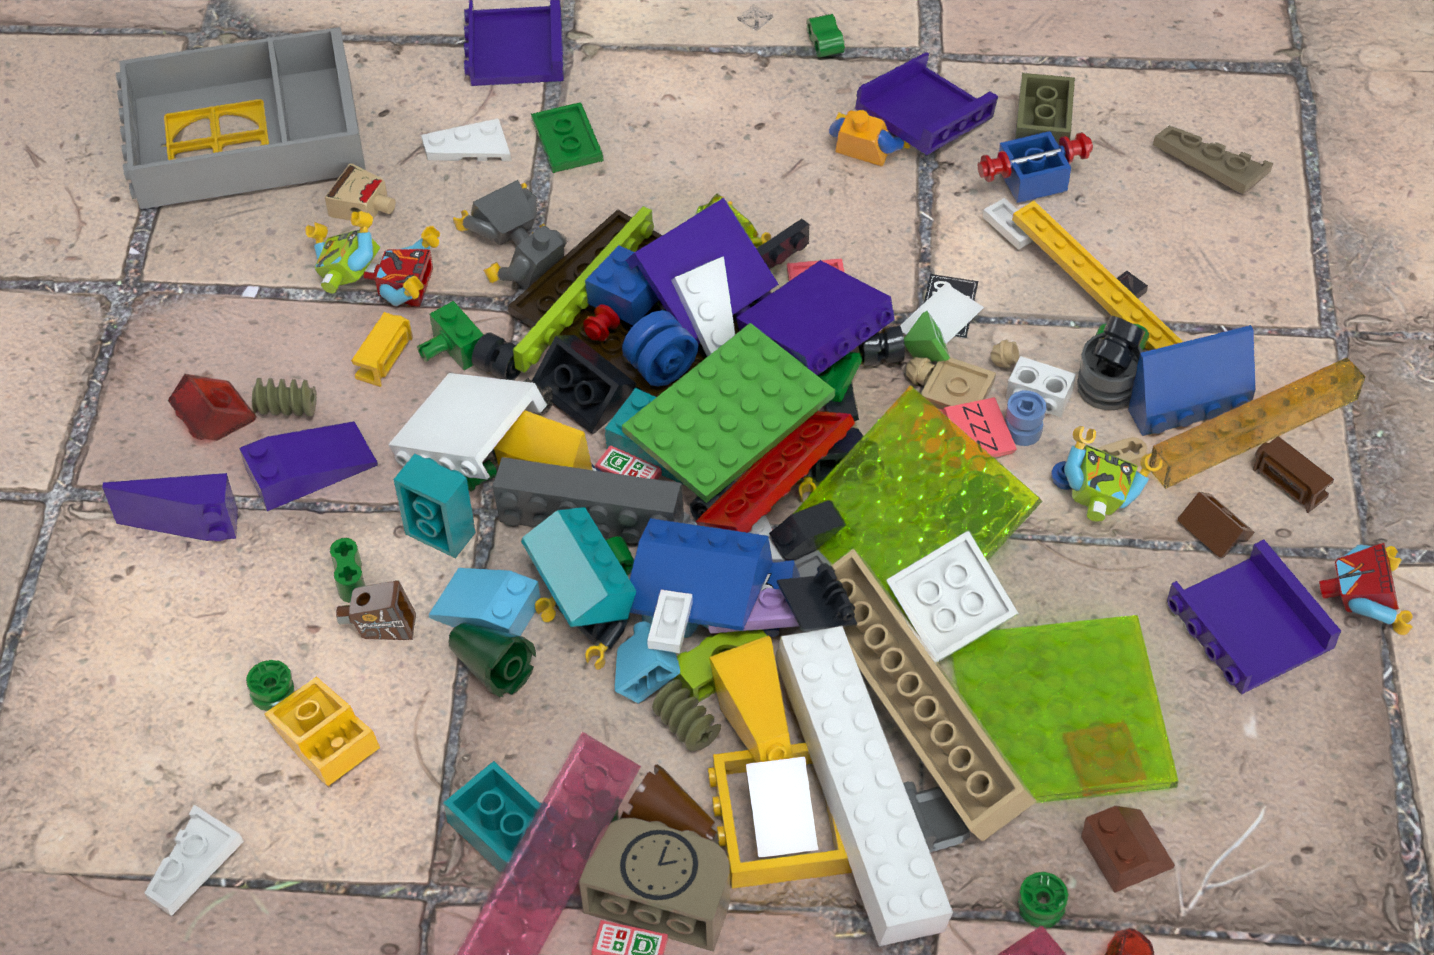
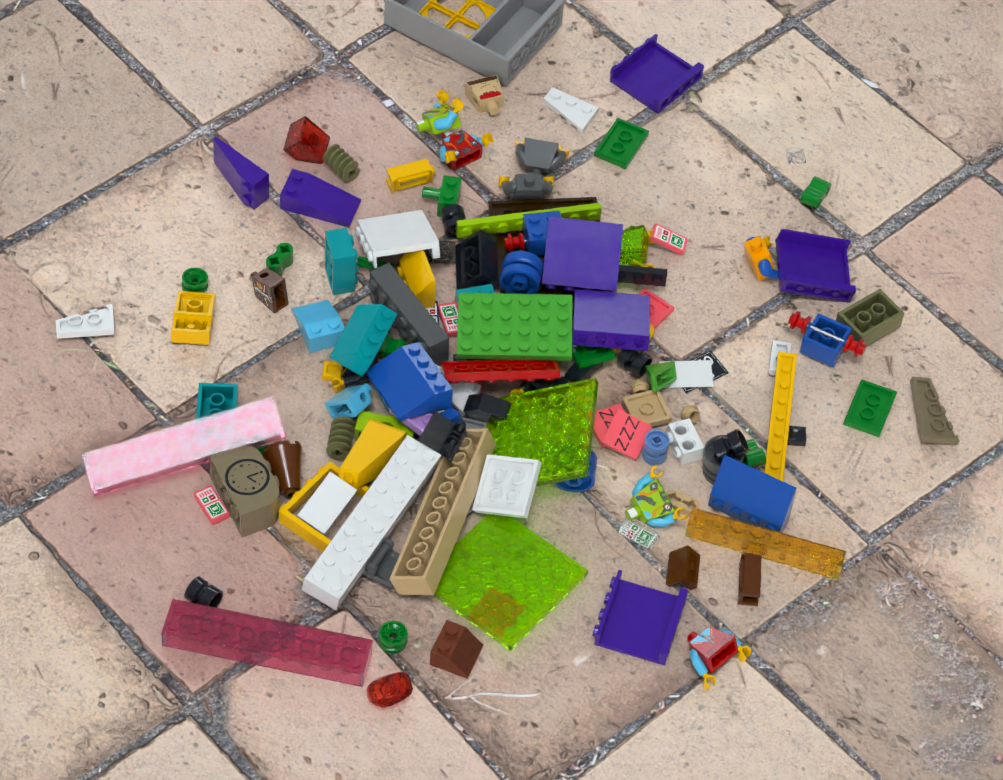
camera: 40 degrees right, 0 degrees up
dark green cone [449,622,536,697] -> none
white plate [647,590,693,653] -> none
white wing [671,256,735,357] -> none
none -> yellow tile [322,361,342,381]
none -> clear tile [616,516,660,550]
none -> tile [649,223,688,255]
none -> green tile [843,379,897,437]

